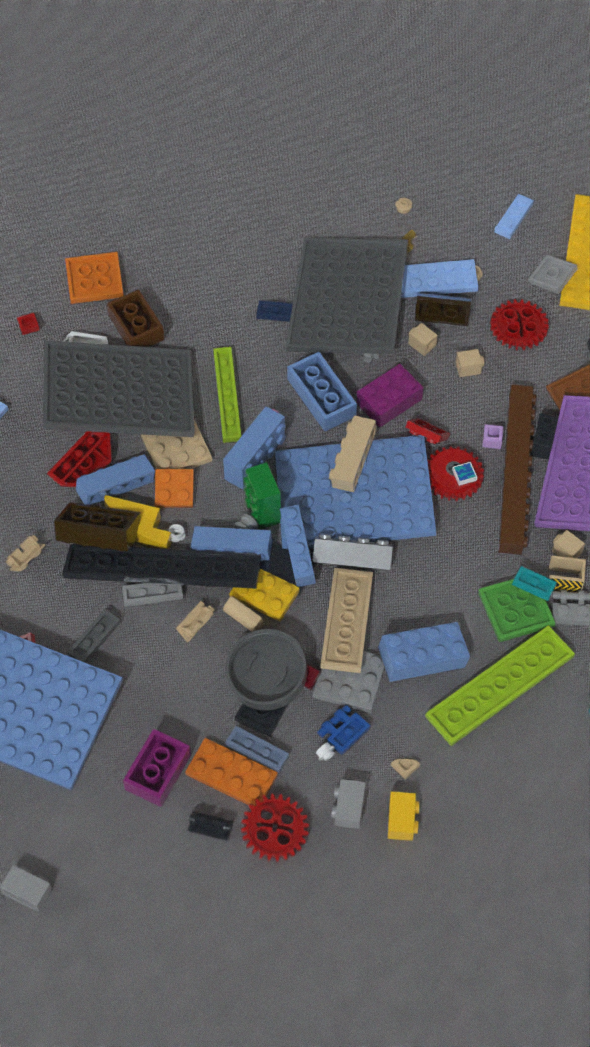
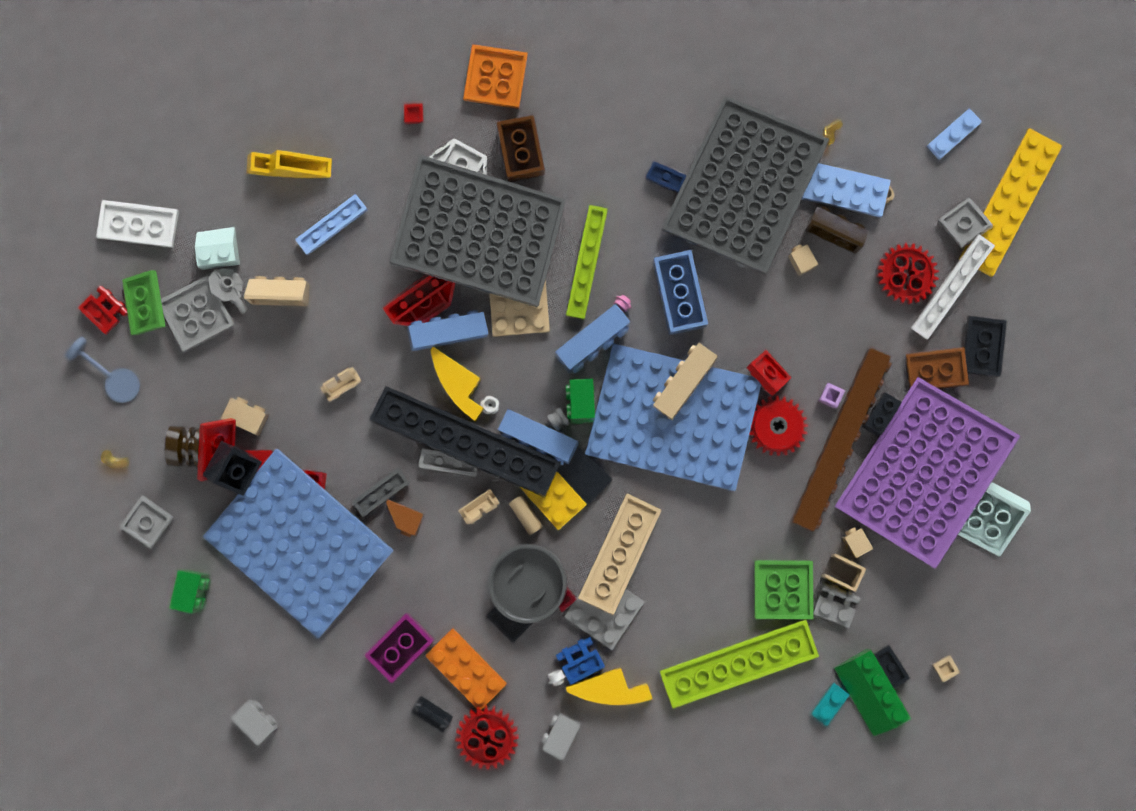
camera: 15 degrees right, 25 degrees up
dark brown slope [54,502,141,551] -> none
orange plate [155,469,194,508] -> none
sand blue plate [225,726,289,773] -> none
medium blue brick [280,504,316,587] -> none
light grey brick [313,534,393,570] -> none
magenta brick [356,364,423,428] -> none
medium blue brick [378,622,470,682] -> none
yellow brick [387,792,419,841] -> none
tan tile [391,758,420,779] -> none
tan plate [395,198,412,214] -> none
tile [452,462,477,486] -> none
tan brick [455,349,484,377] -> none
teal plate [512,566,557,601] -> none
none -> dark orange slope [386,500,425,538]
none -> yellow slope [566,667,653,705]
none -> white plate [911,235,995,340]

